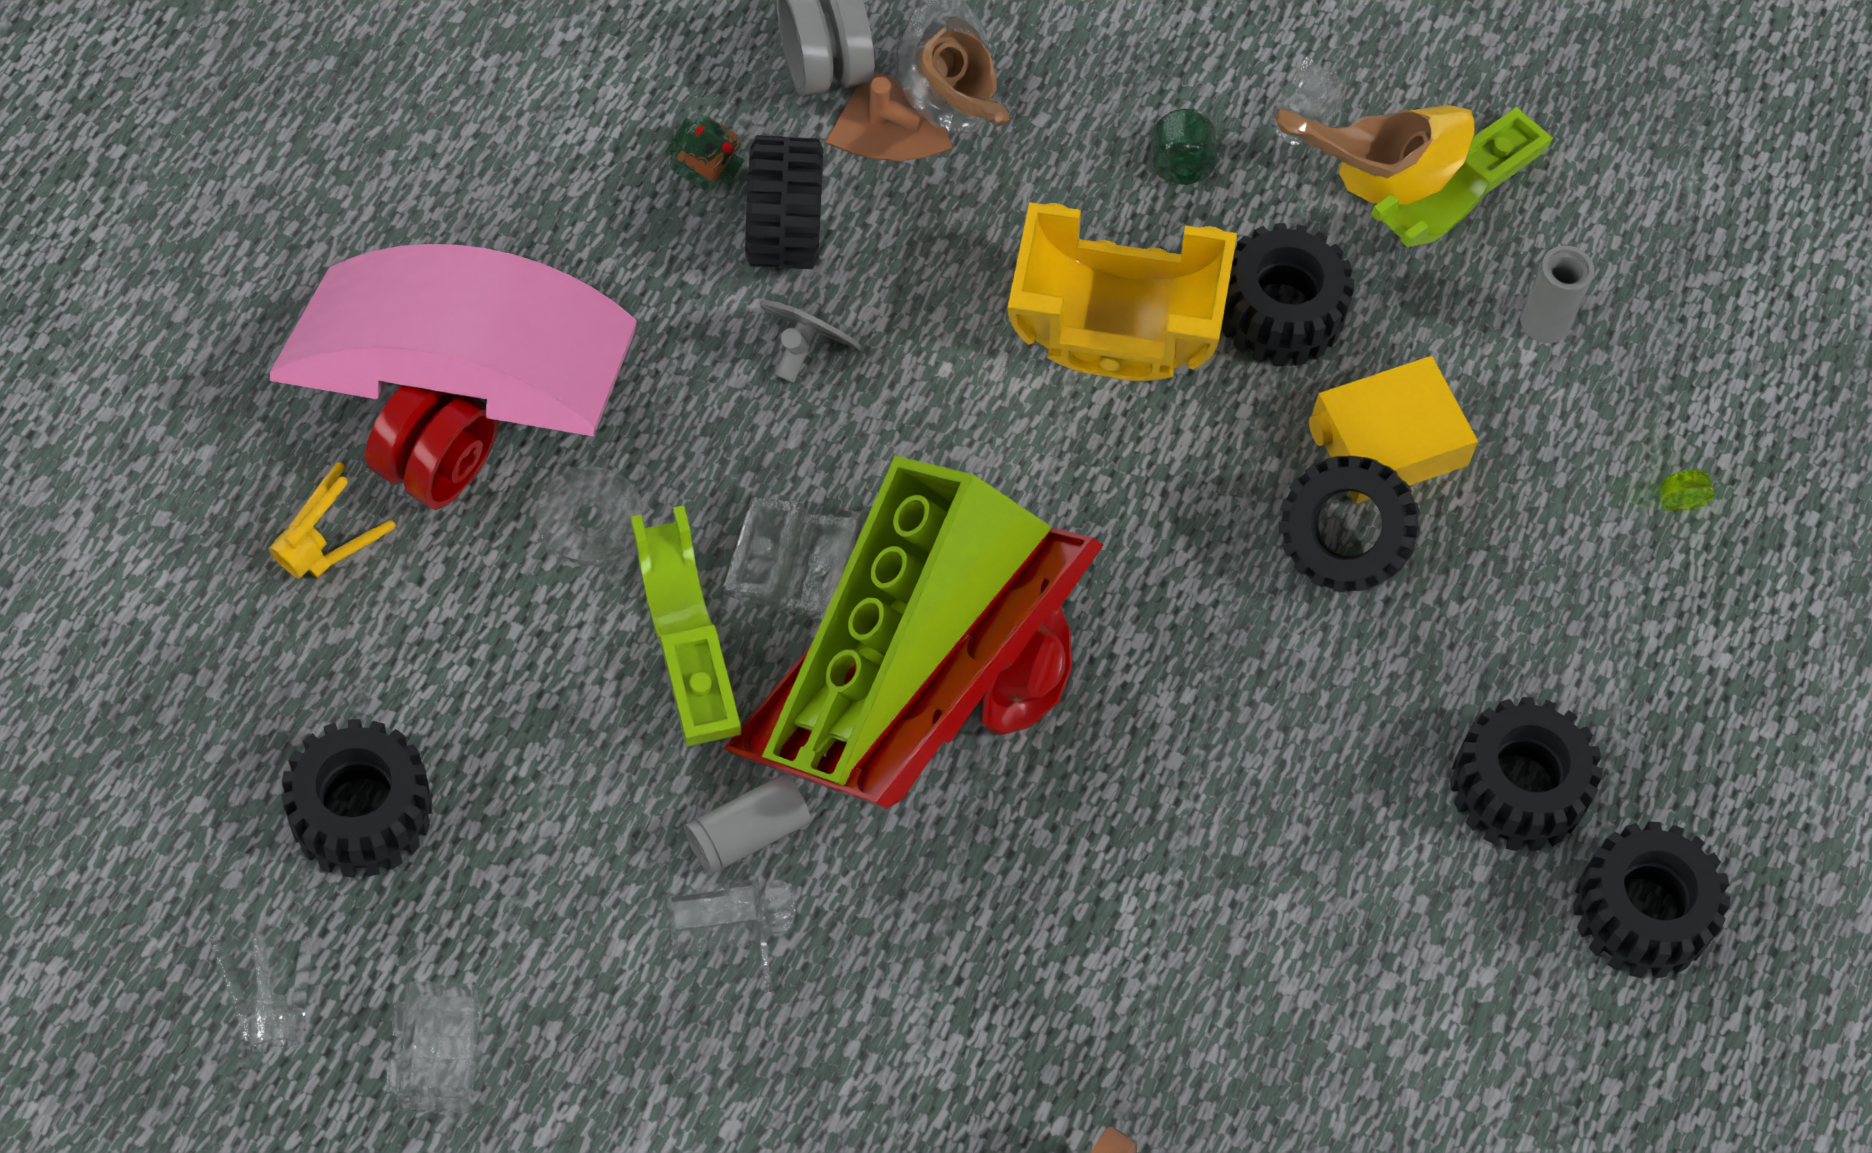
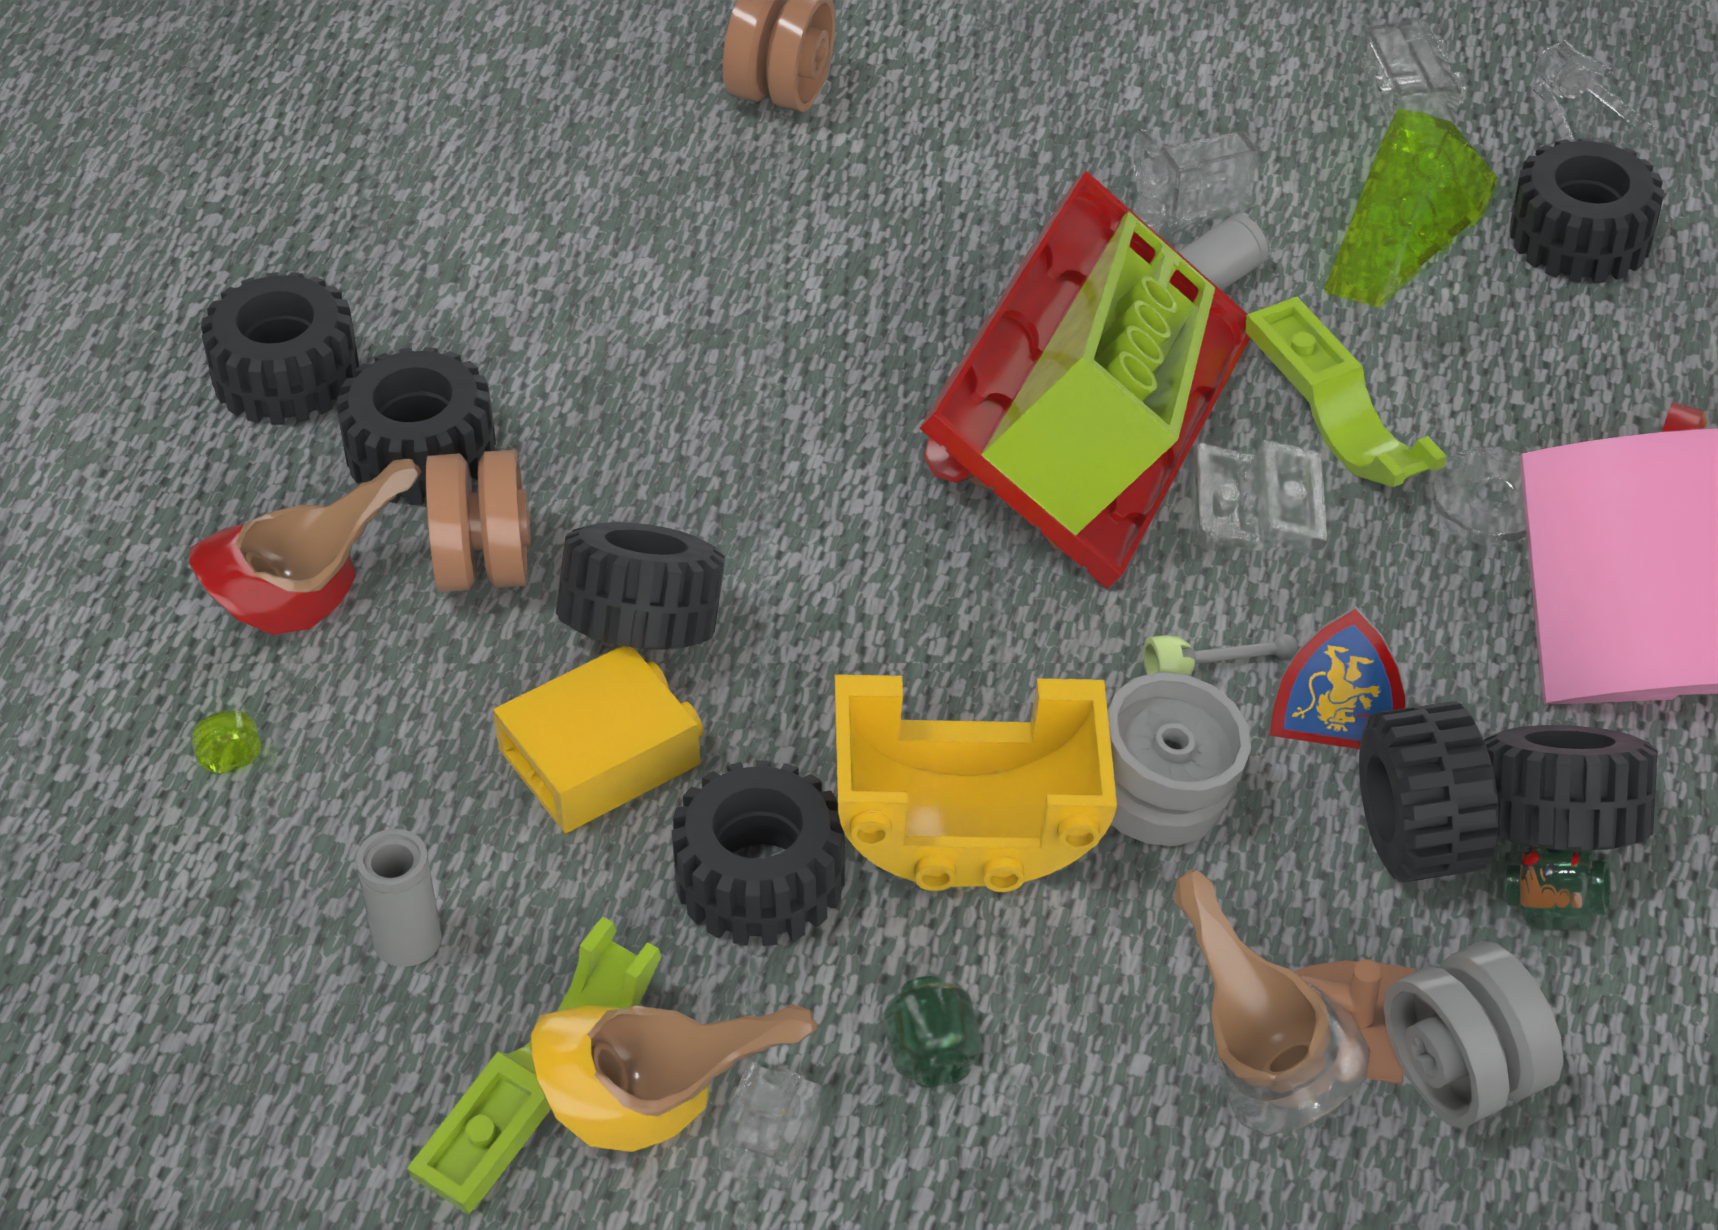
camera: 175 degrees right, 15 degrees down
none -> hat [189,459,422,635]
none -> nougat wheel [426,450,531,592]
none -> light grey wheel [1108,672,1251,846]
none -> hinge [1143,634,1298,676]
none -> clear neon green wedge [1324,108,1499,308]
none -> black tyre [1484,725,1658,851]

